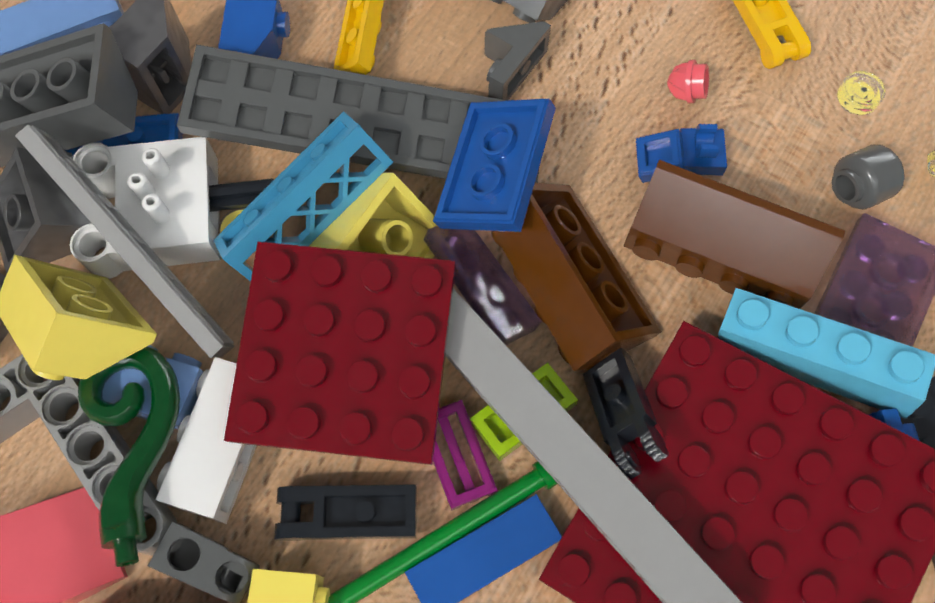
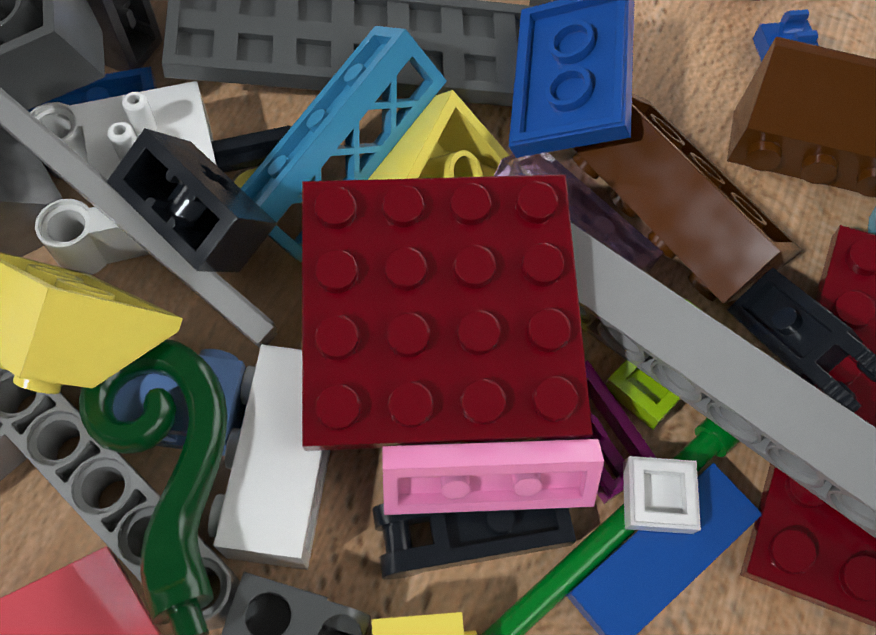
camera: 15 degrees left, 5 degrees down
blue tile [635,129,685,183] -> none
none -> black brick [106,128,277,272]
none -> bright pink plate [382,439,604,515]
none -> white tile [623,456,701,534]

